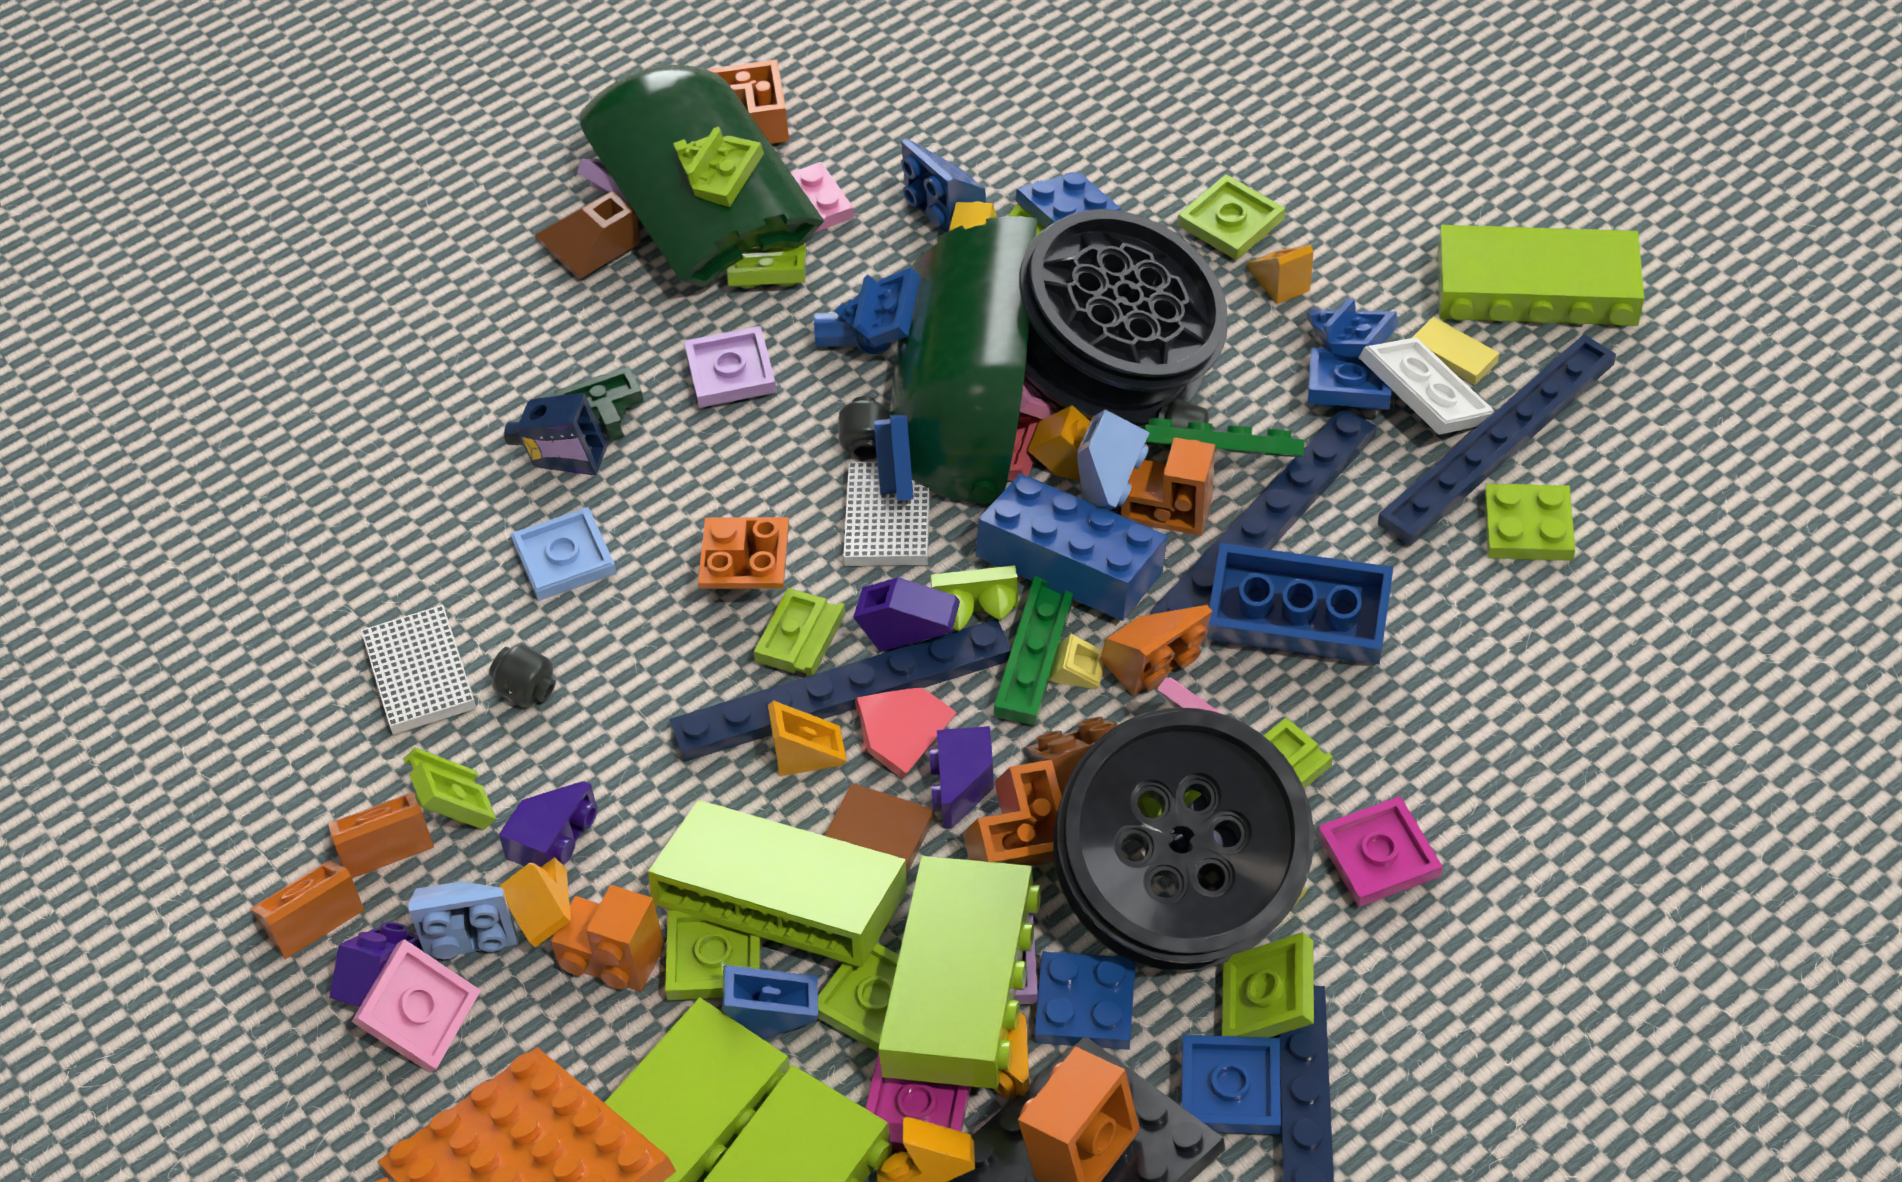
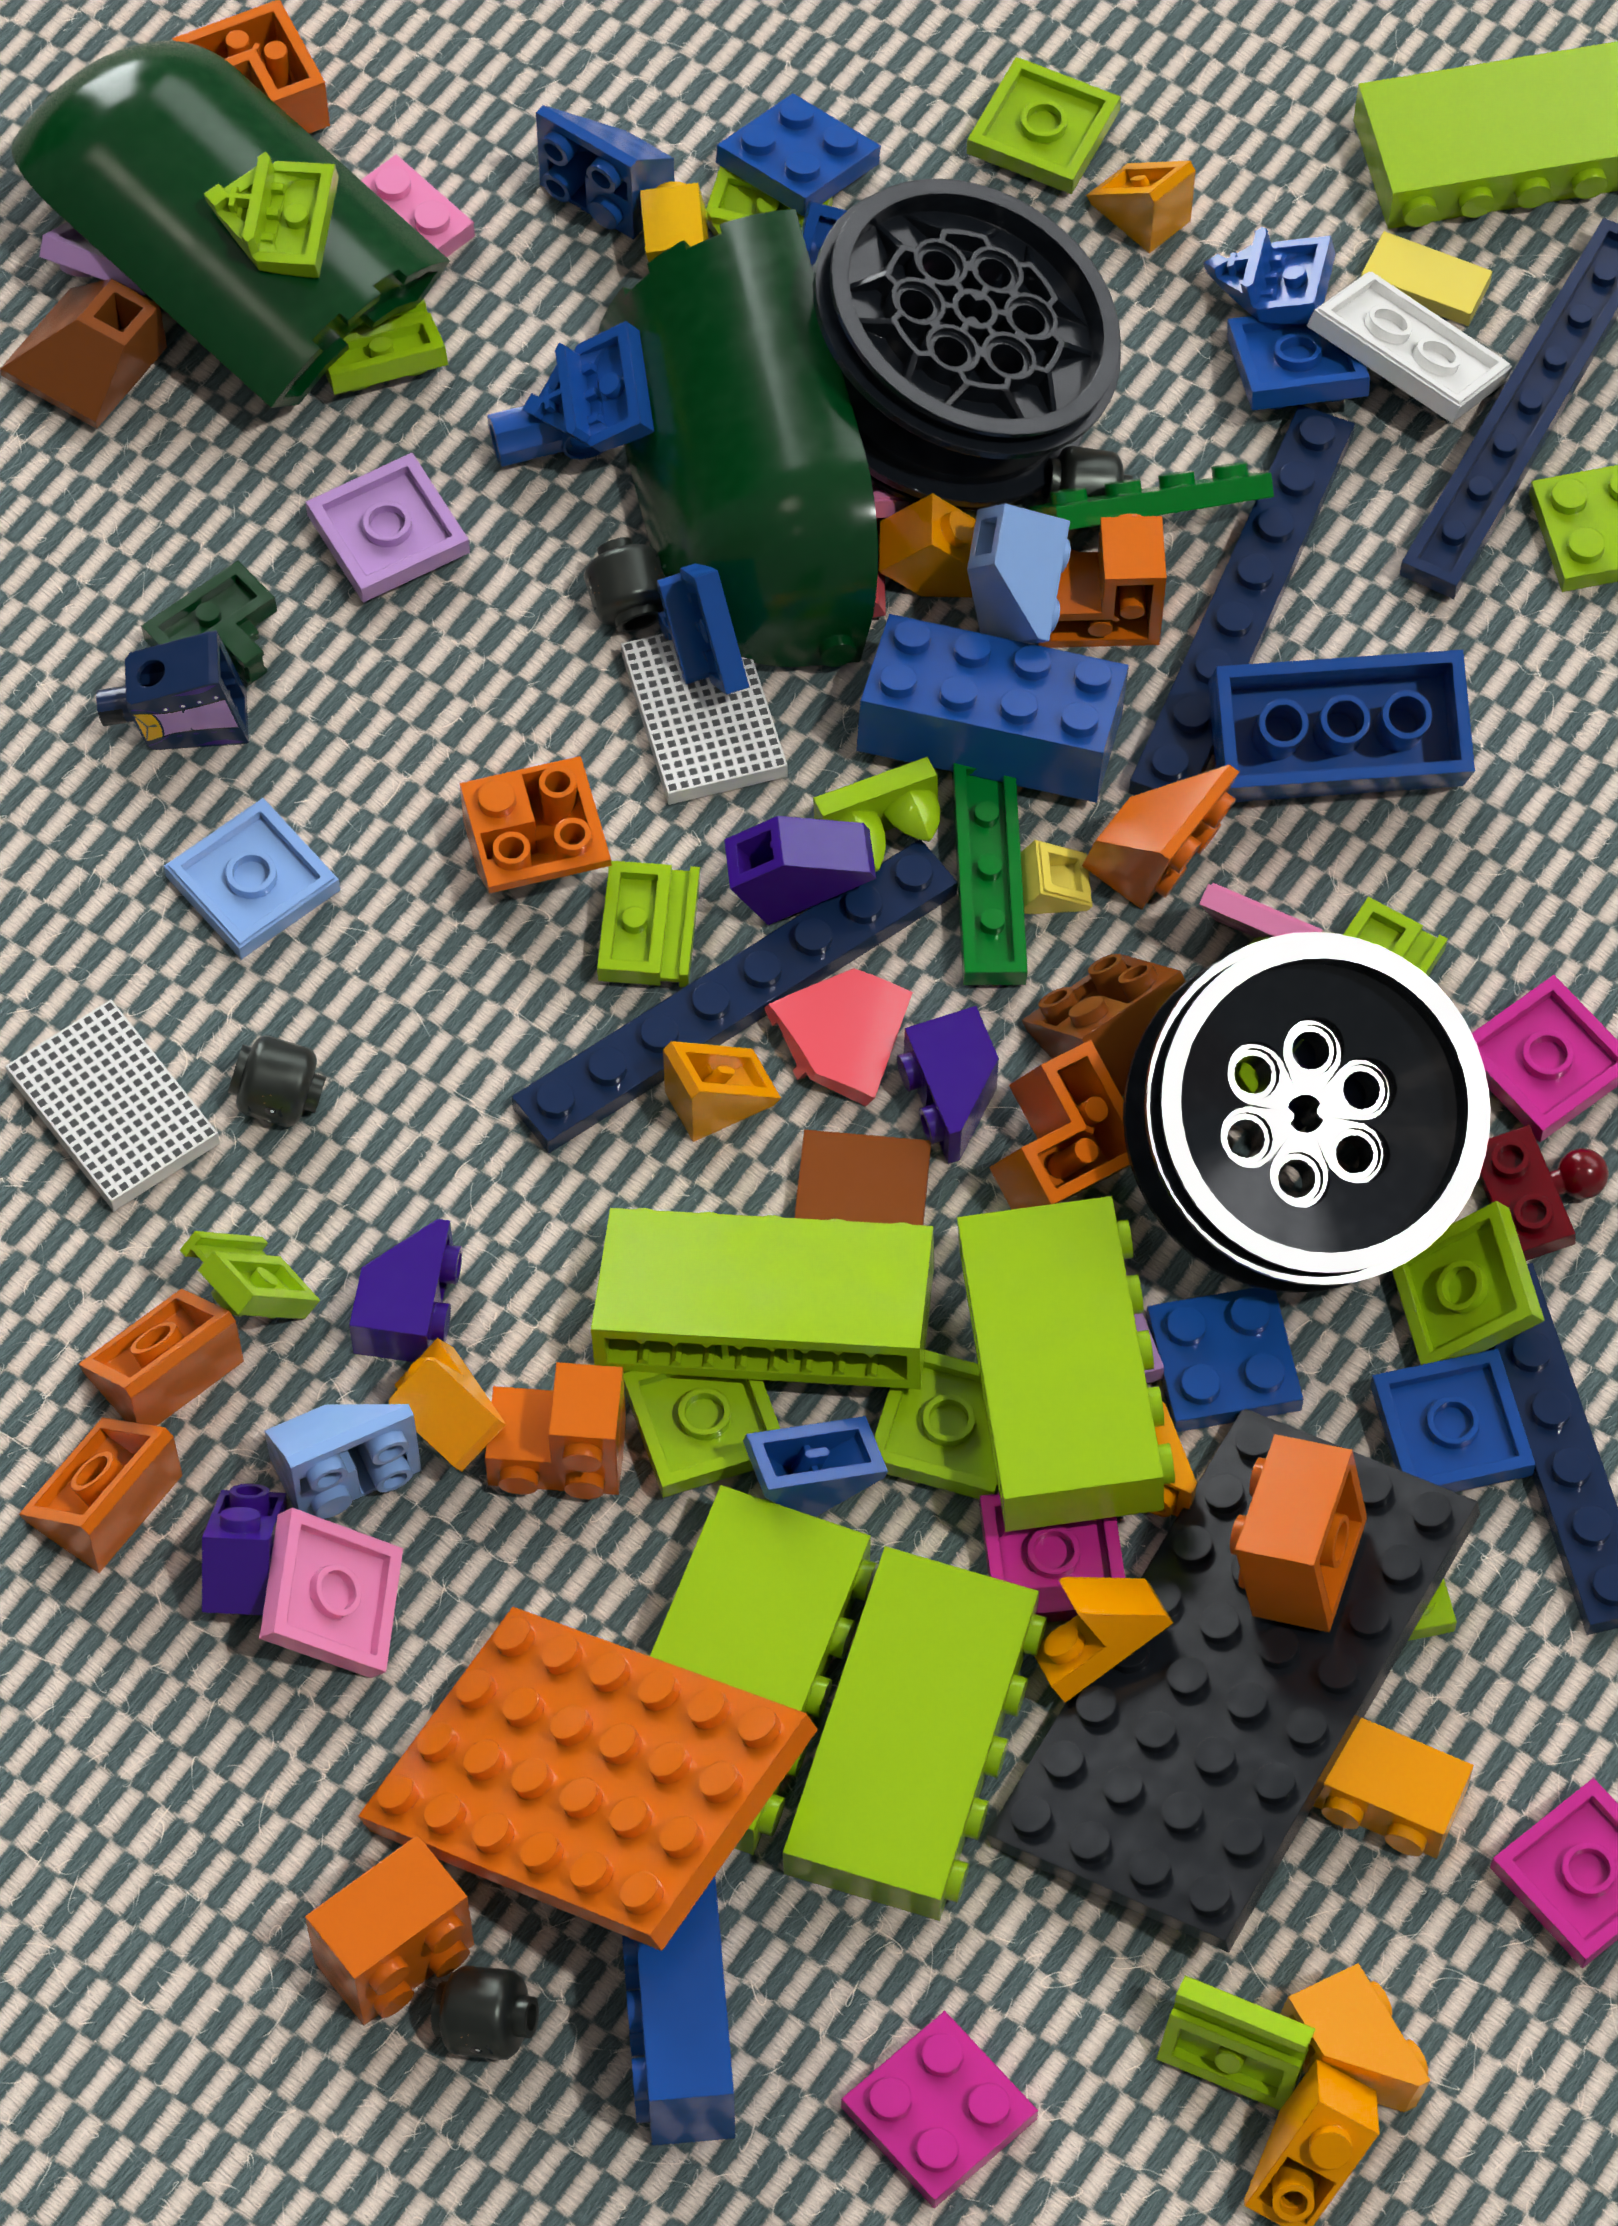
camera: 20 degrees left, 10 degrees up
none -> dark red plate [1479,1125,1609,1261]

